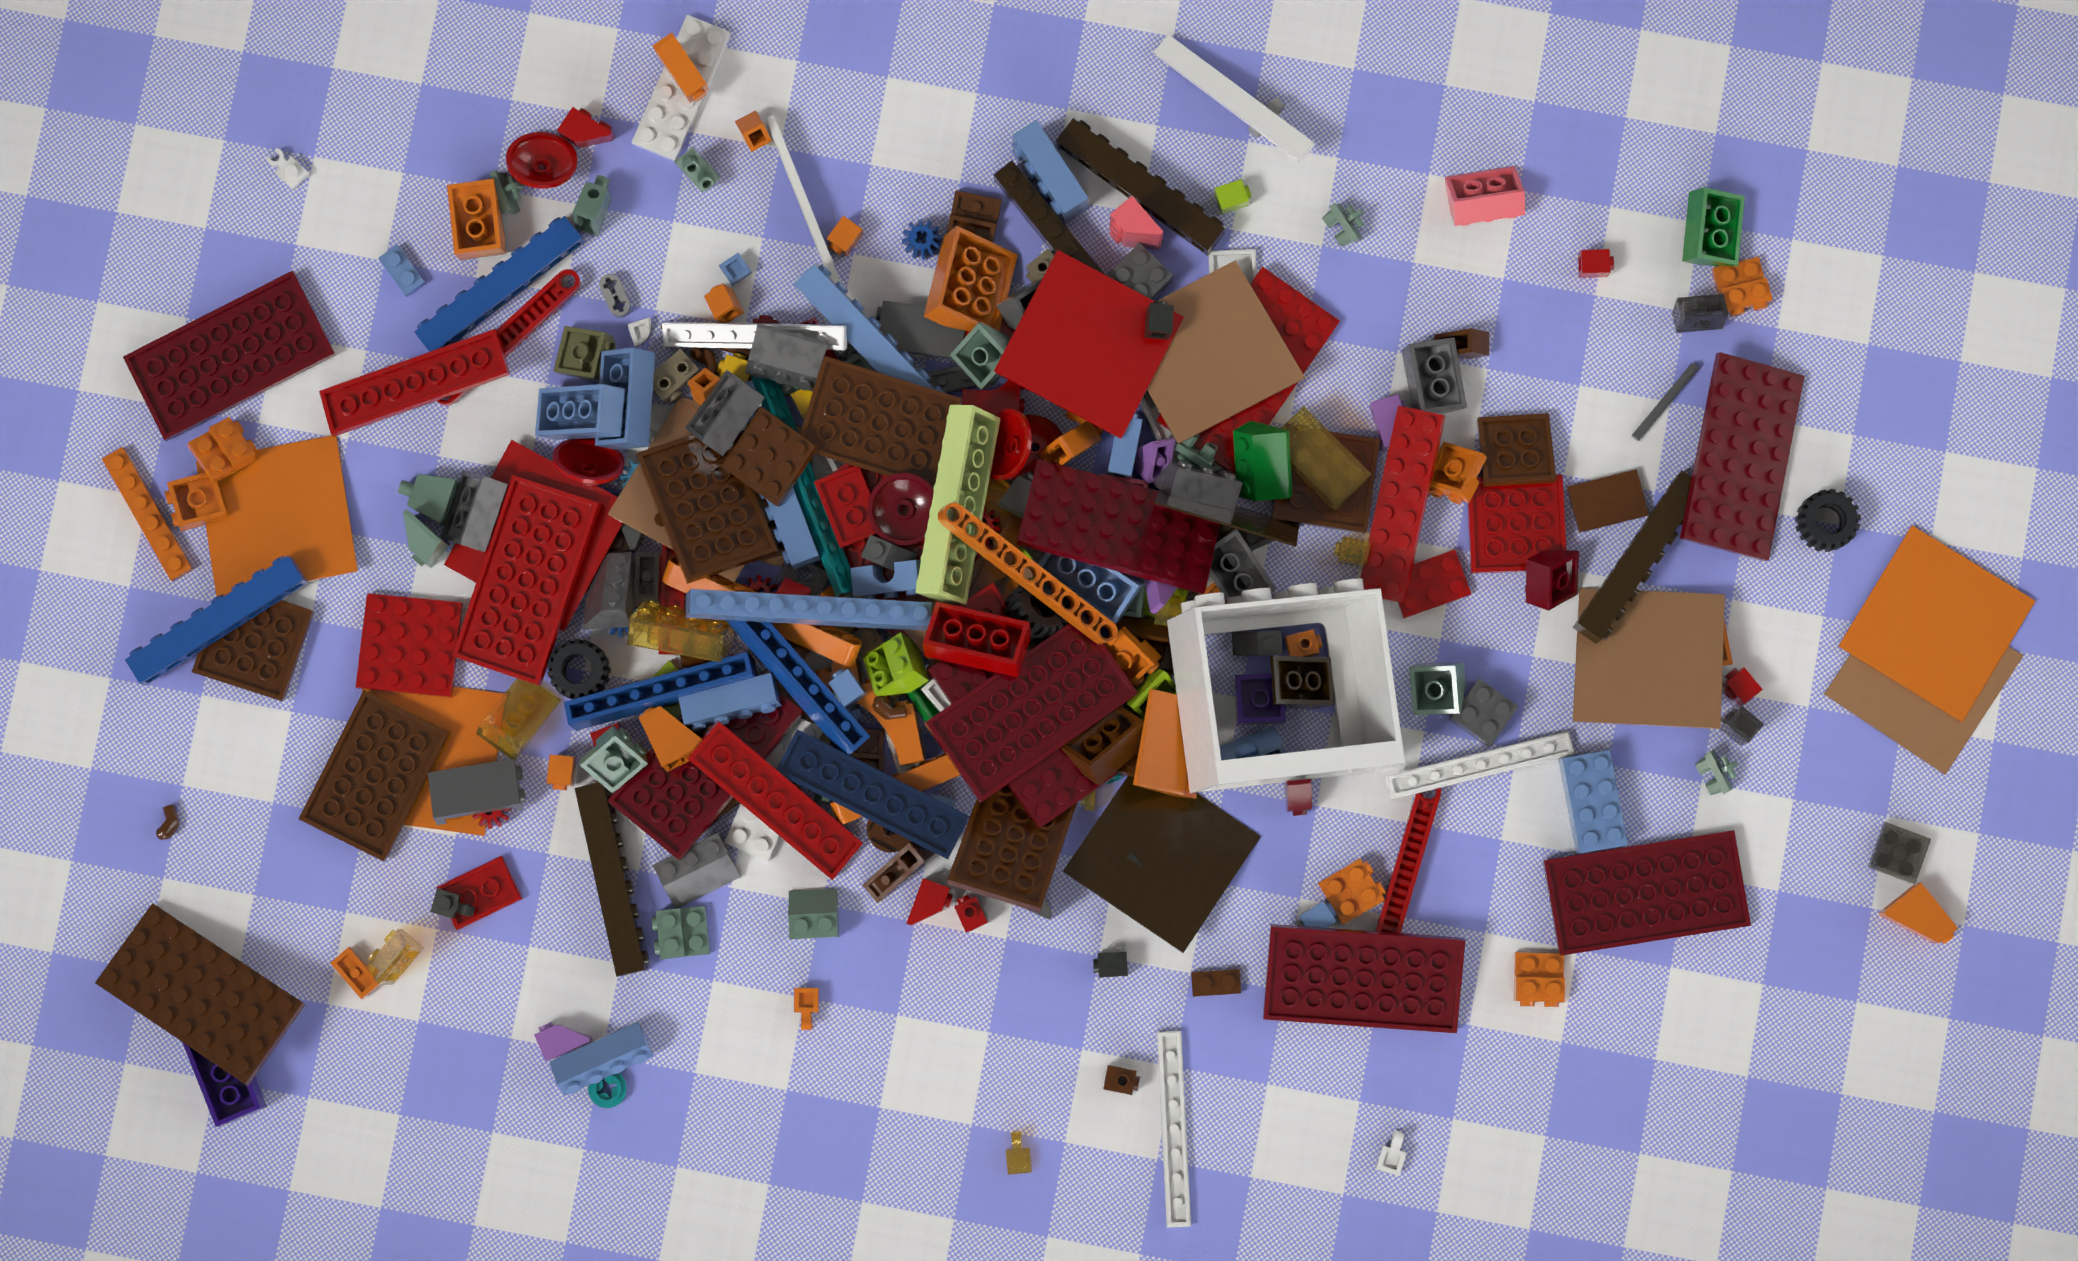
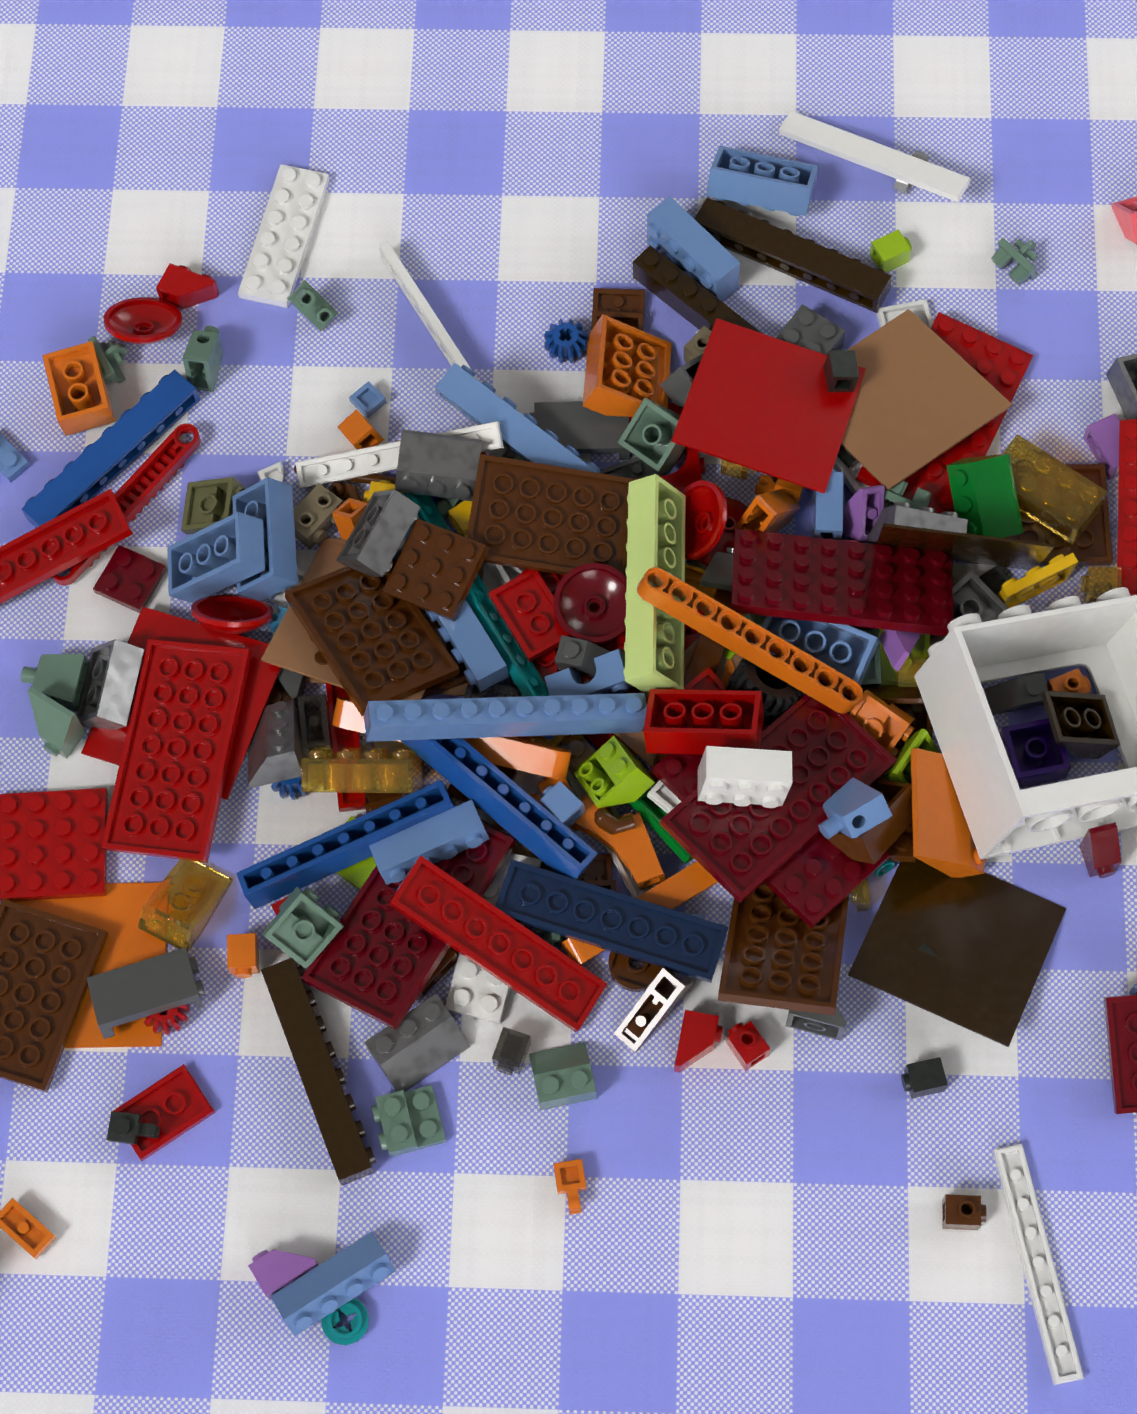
camera: 10 degrees left, 15 degrees down
clear yellow slope [367,929,424,985] -> none
black tyre [547,639,611,699] -> none
light grey beam [599,274,631,318] -> none
orange slope [639,706,701,772] -> none
orange slope [652,32,709,103] -> none
orange brick [735,110,772,152] -> none
orange brick [827,216,864,256] -> none
clear yellow plate [1005,1131,1032,1175] -> none
coral slope [1109,196,1163,250] -> none
reddish brown plate [1191,969,1241,997] -> none
none -> dark red plate [93,545,167,613]
none -> clear smoke brick [492,1027,532,1075]
none -> white brick [698,746,793,808]
none -> medium blue brick [706,146,819,216]
none -> medium blue torso [818,778,892,839]
none -> yellow plate [997,553,1078,608]

